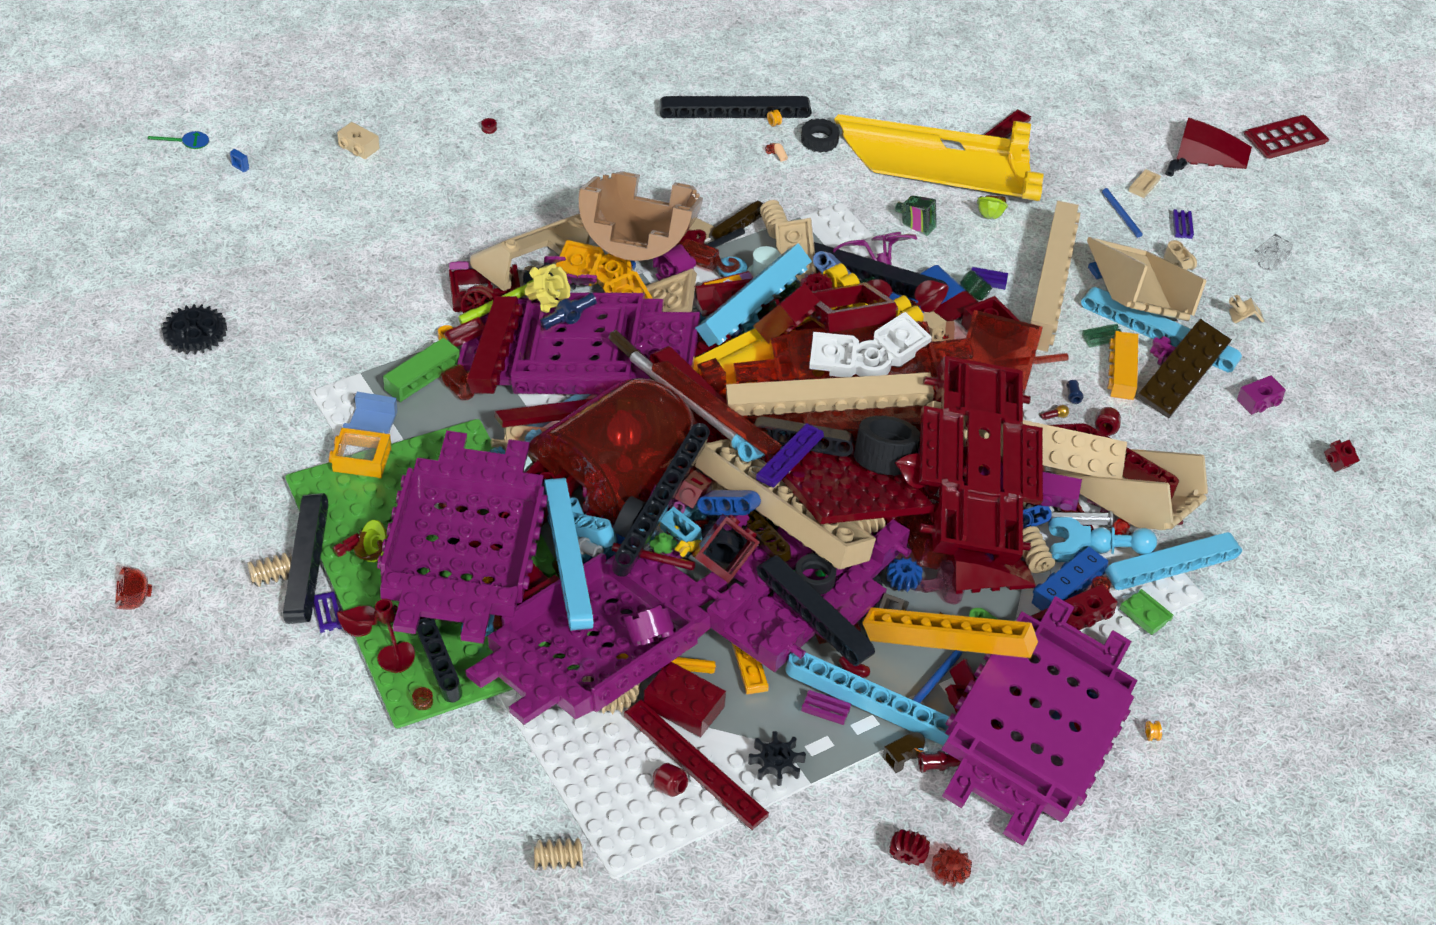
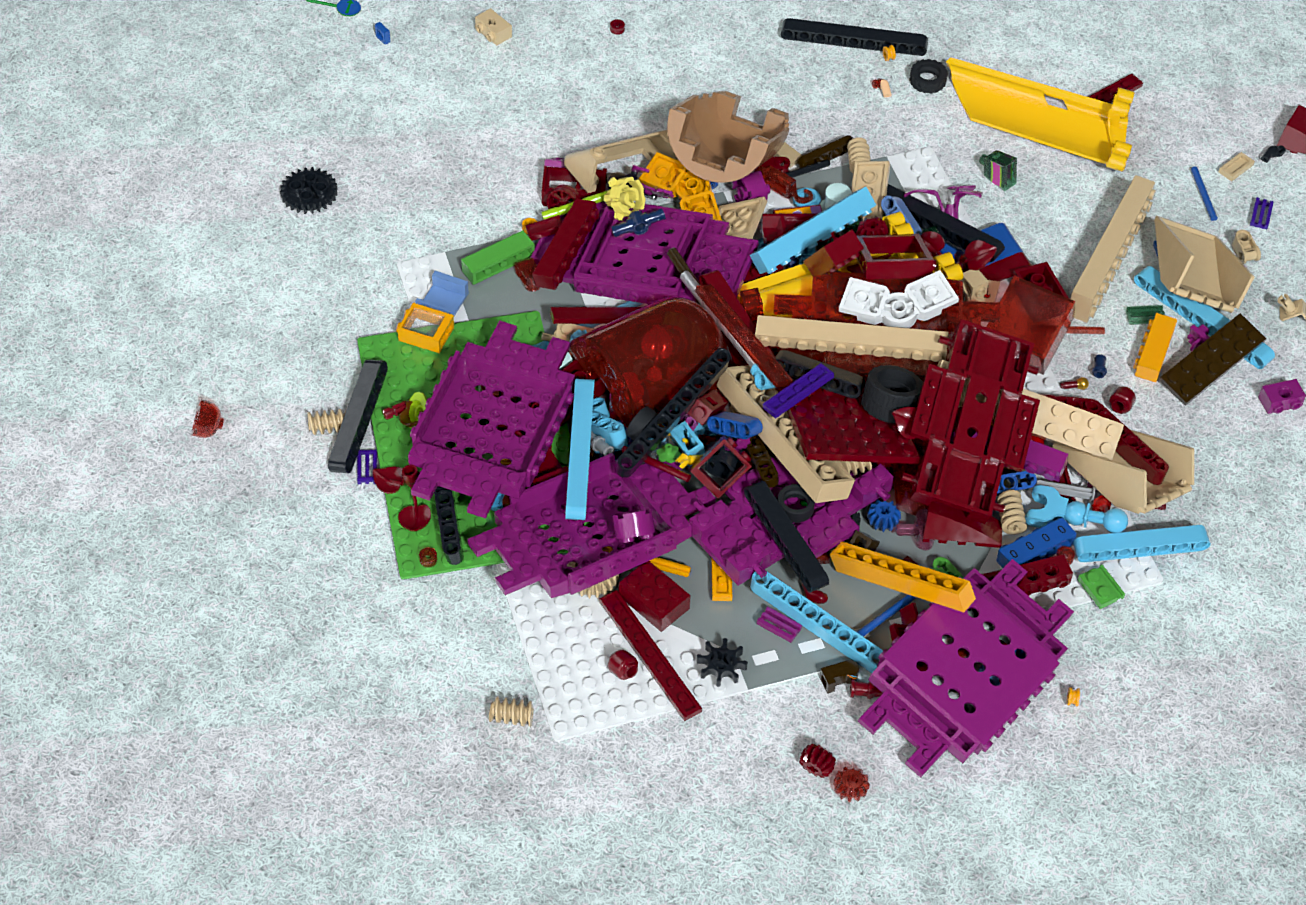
camera: 15 degrees right, 5 degrees up
clear green gear [960,270,992,301] -> none
dark purple tile [969,267,1008,290] -> none
lime piece [977,195,1008,219] -> none

